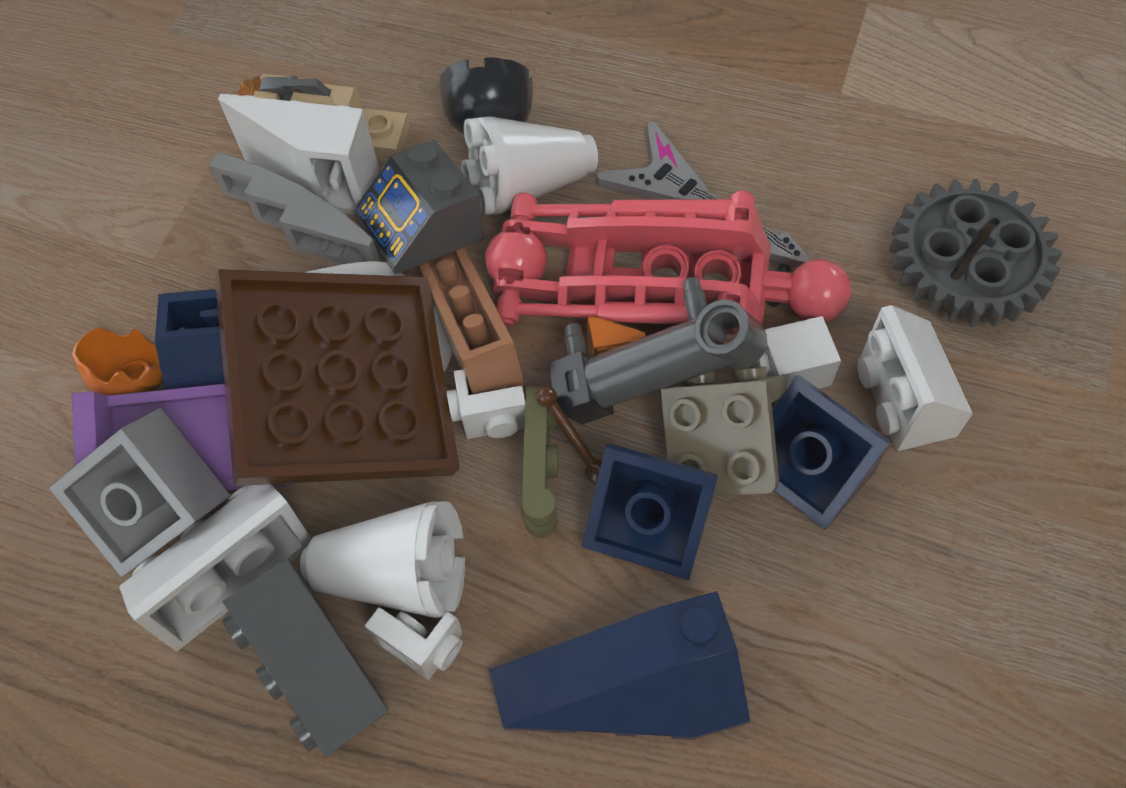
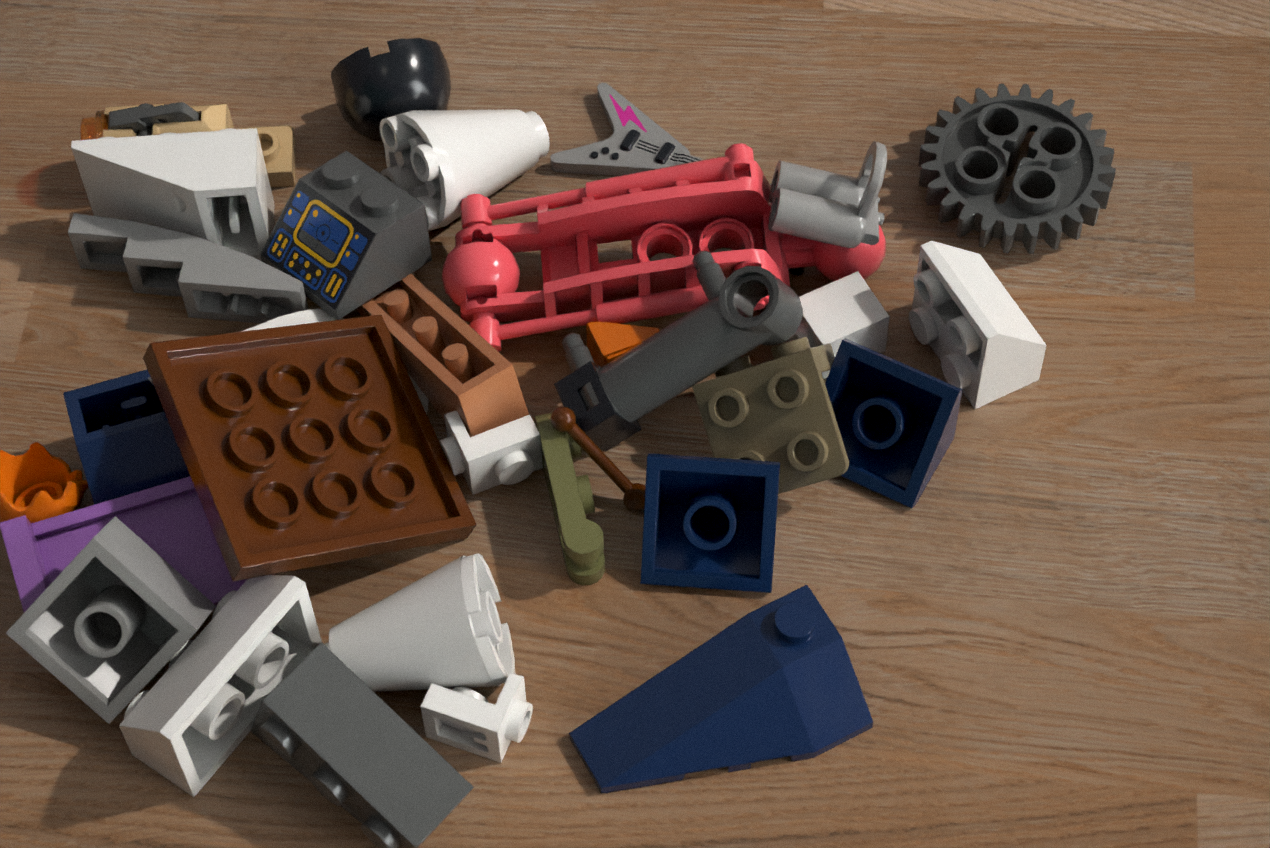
camera: 15 degrees left, 5 degrees down
none -> light grey piece [768,141,887,248]

